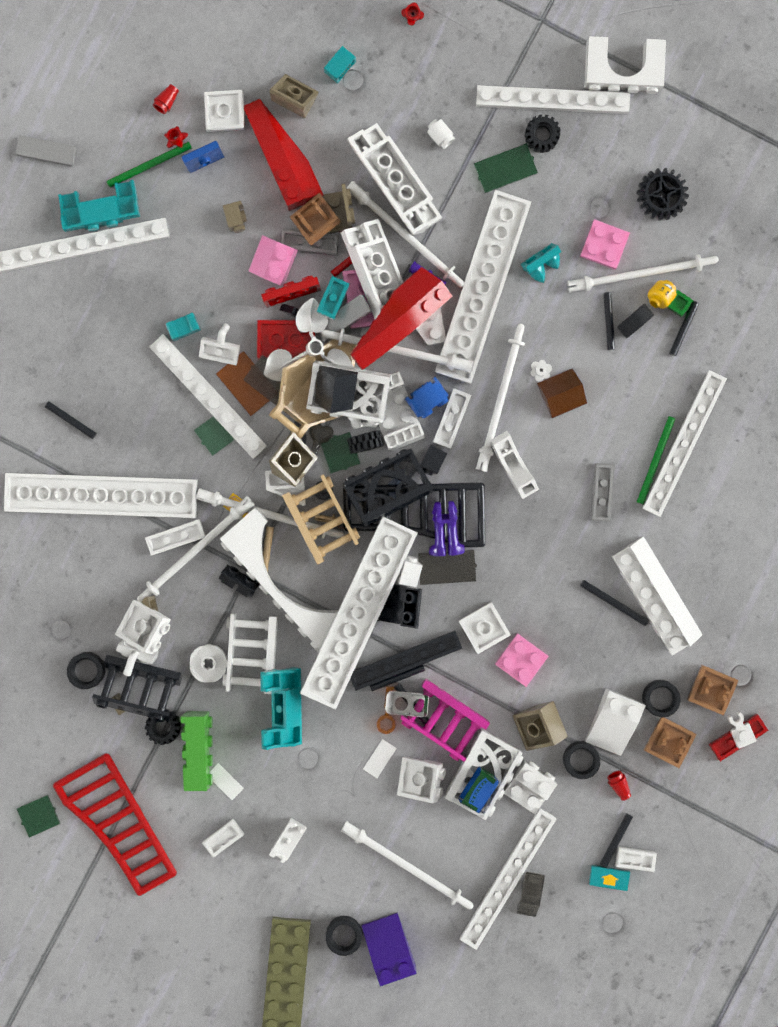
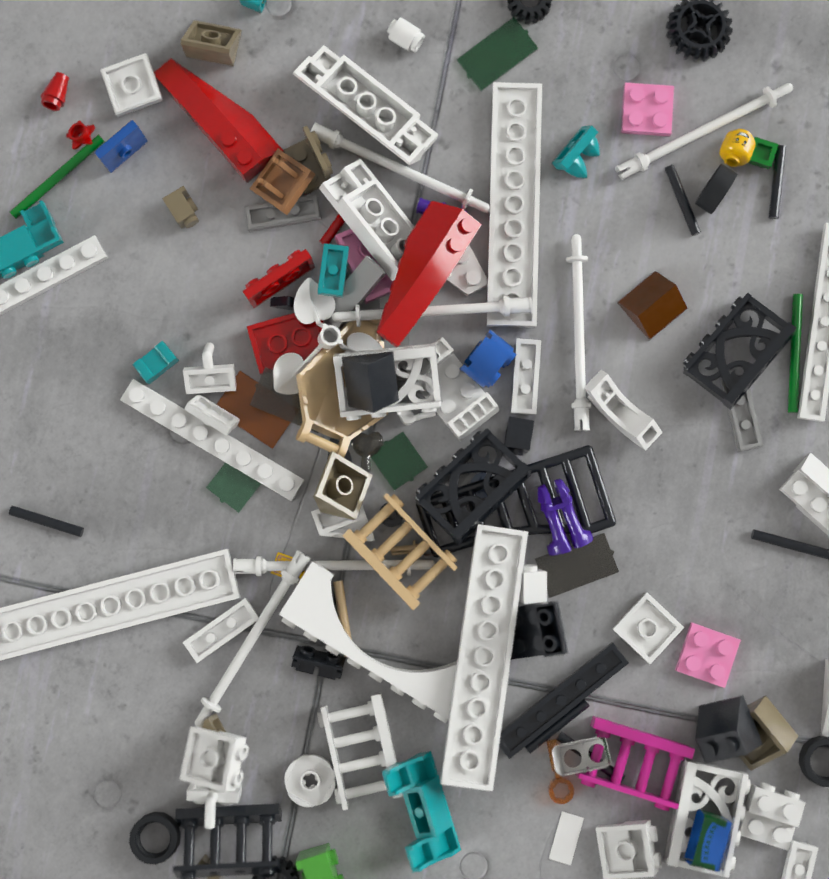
camera: 15 degrees left, 5 degrees down
bright pink slope [249,235,298,286] -> none
black tyre [347,430,384,454] -> none
white plant [530,360,552,382] -> none
none -> white plate [184,394,240,436]
none -> black fence [683,293,797,410]
none -> black slope [695,695,762,763]

